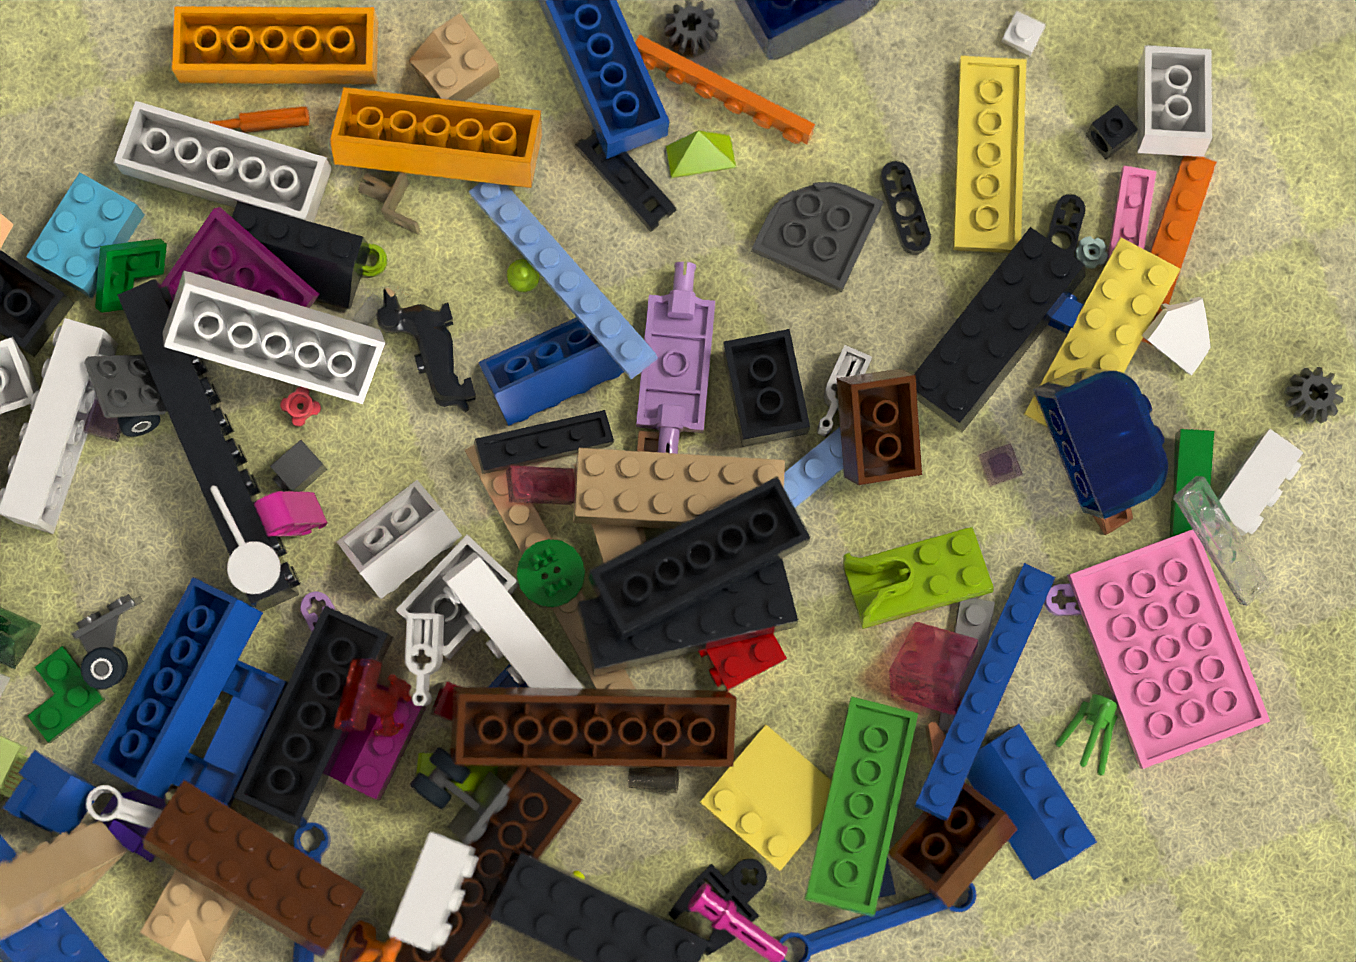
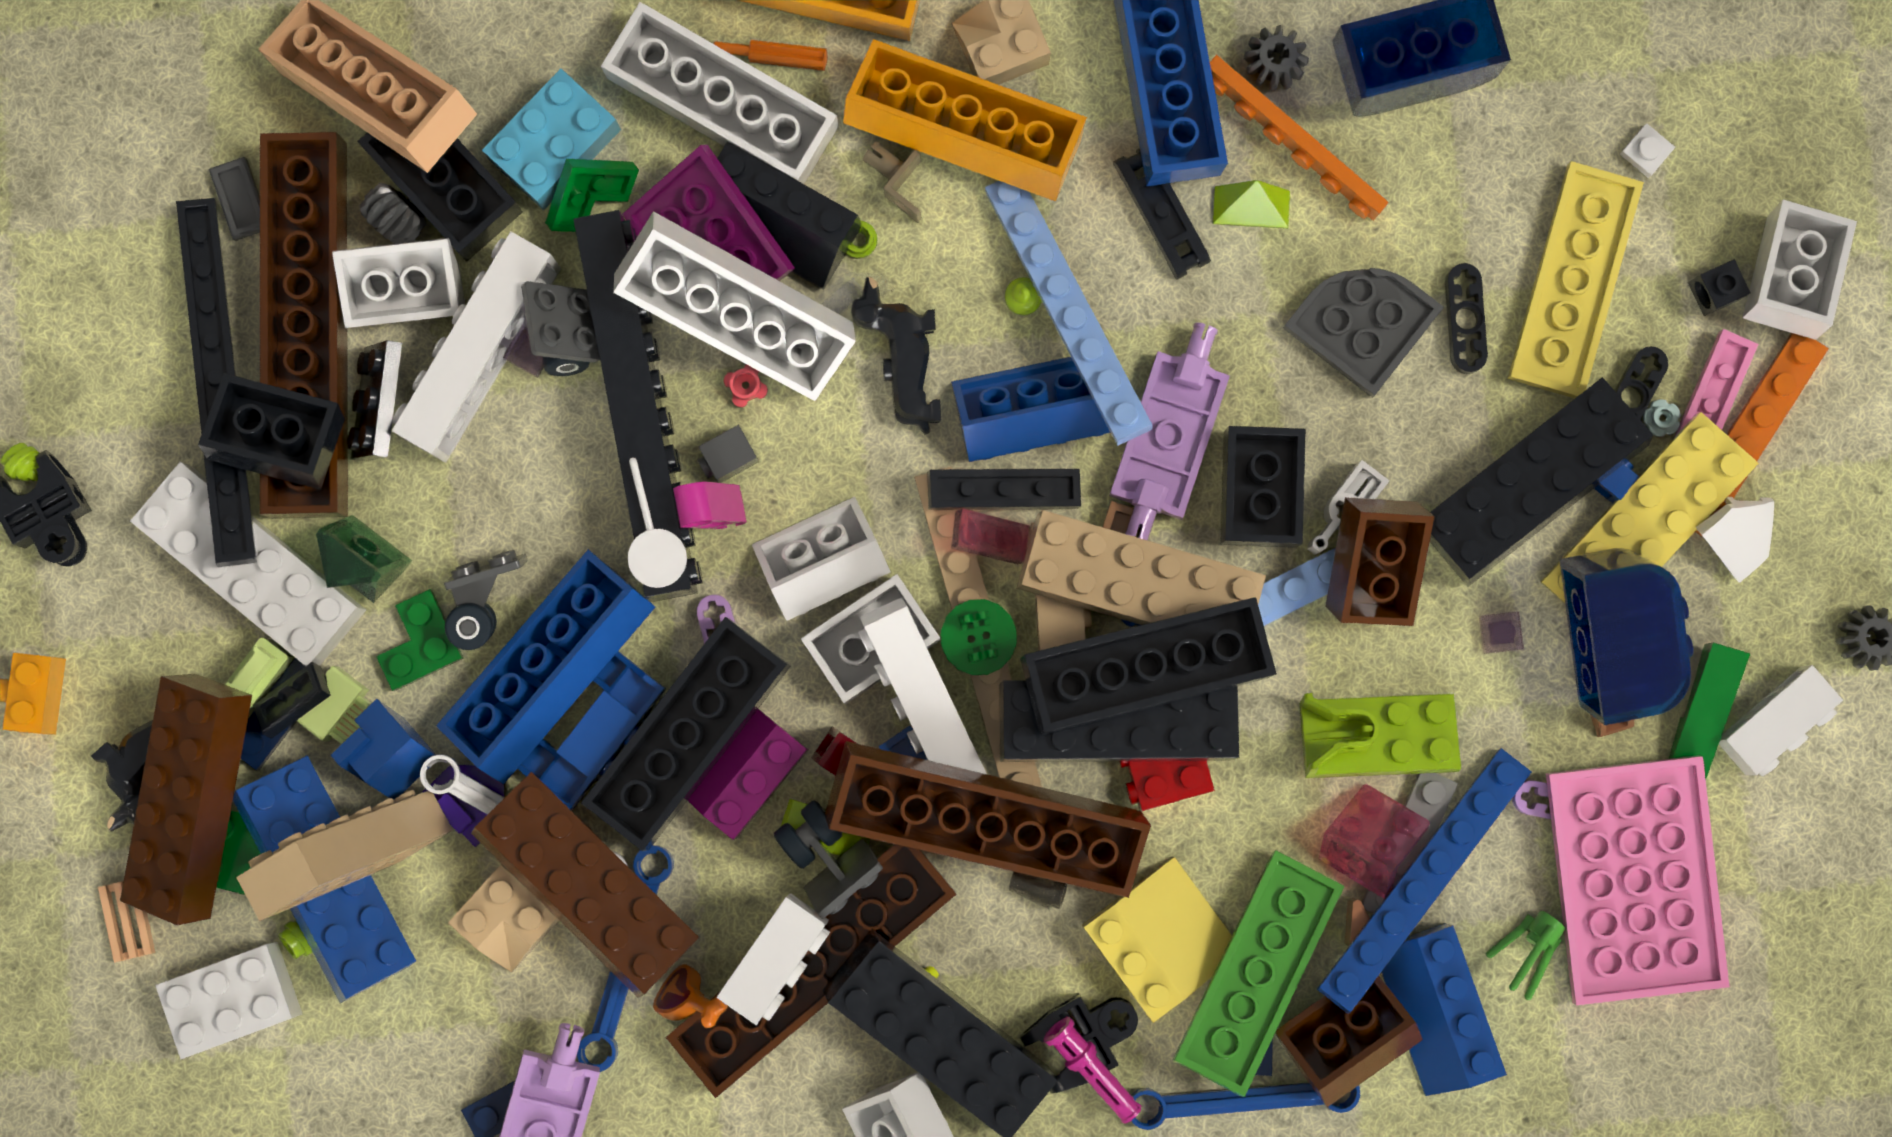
camera: 15 degrees right, 5 degrees up
clear red piece [334,659,412,737] -> none
white piece [405,613,444,706] -> none
clear plate [1173,476,1271,606] -> none

